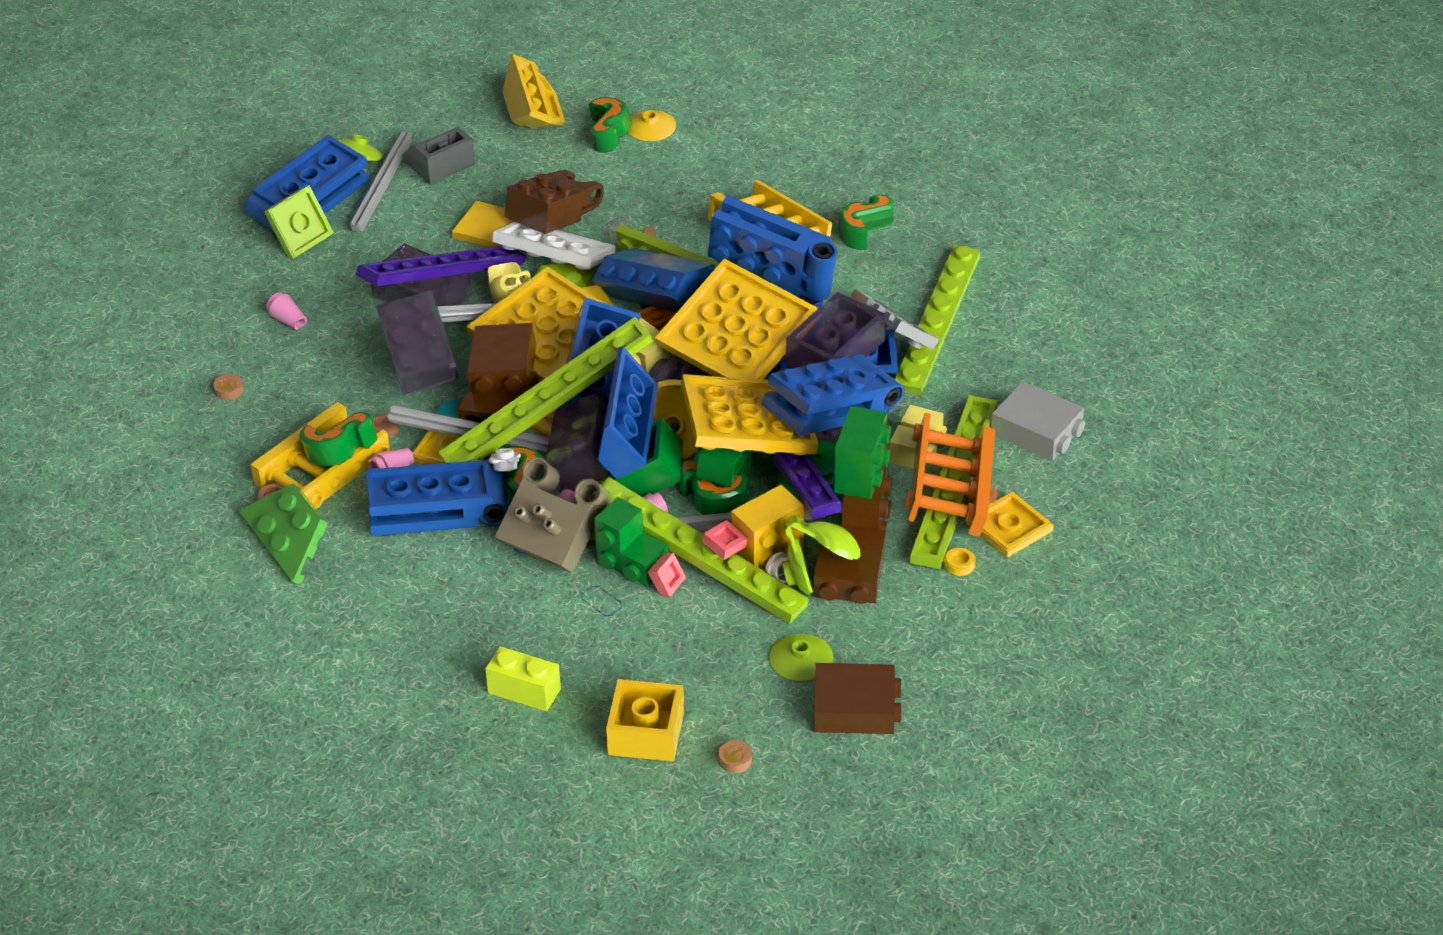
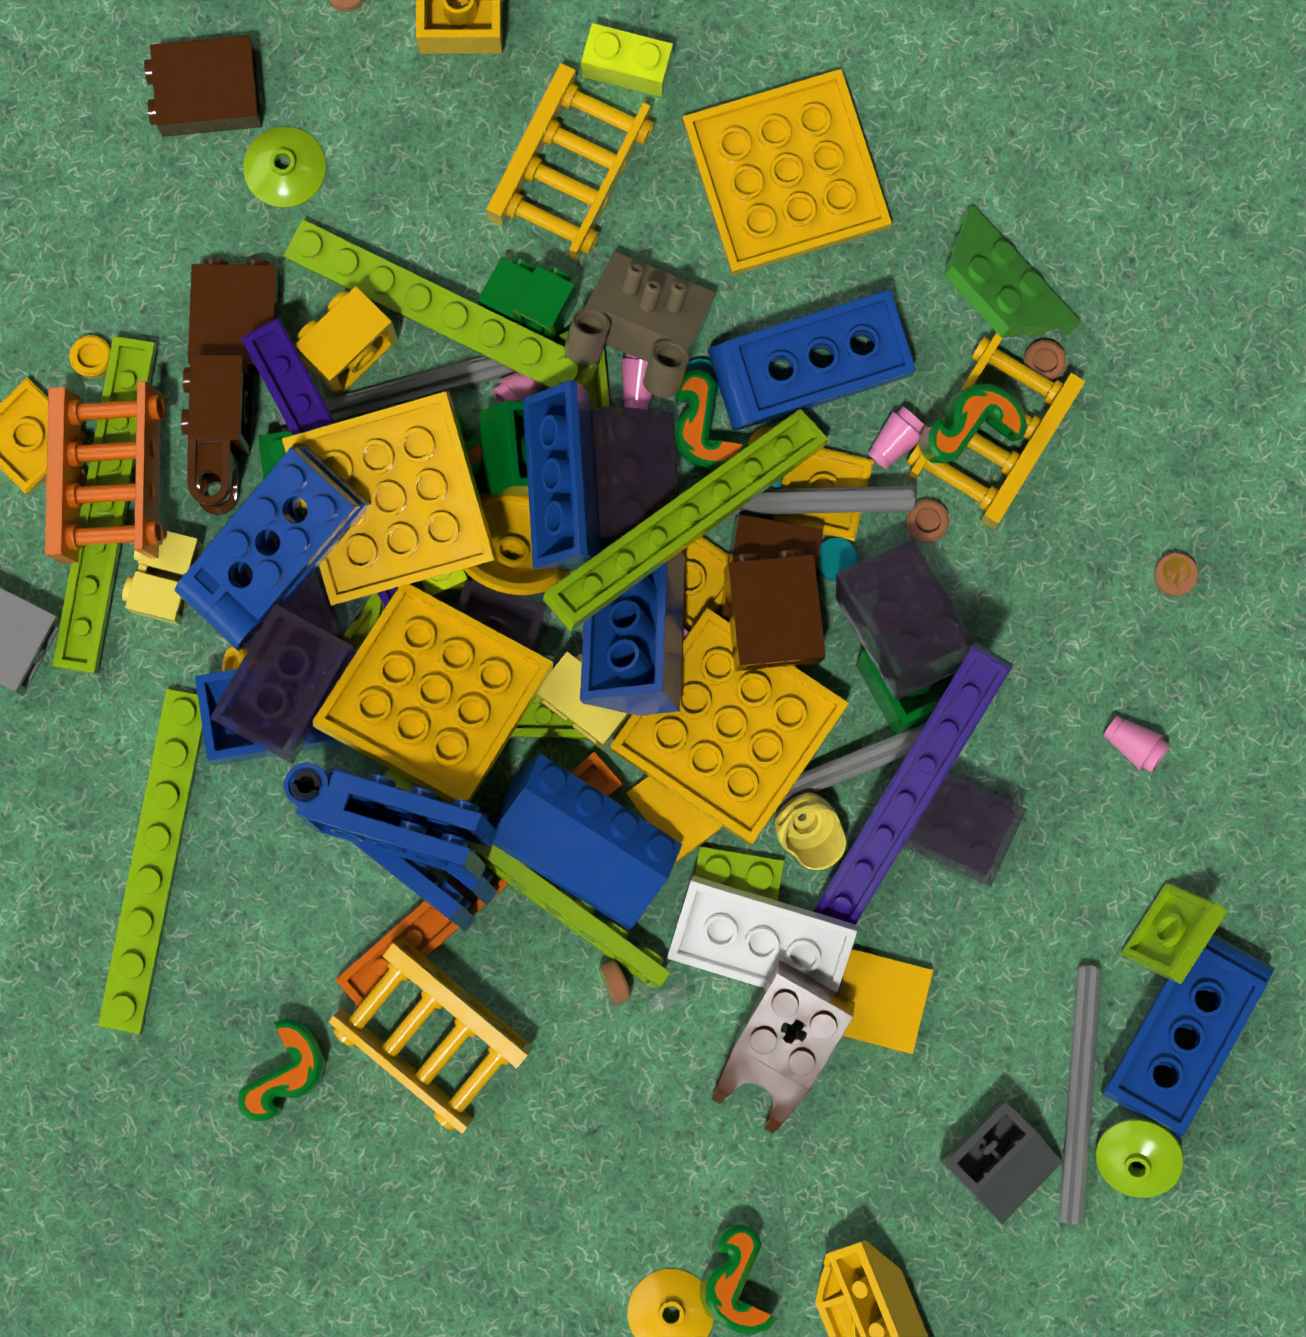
camera: 170 degrees right, 40 degrees up
white plate [489,448,521,471] -> none
coral plate [648,553,686,597] -> none
coral plate [702,520,748,560] -> none
white plate [765,552,789,583] -> none
lime animal [782,515,861,596] -> none
green brick [834,406,891,499] -> none
light grey wing [849,289,939,350] -> none
none -> yellow fence [486,63,655,263]
none -> yellow plate [682,69,892,276]

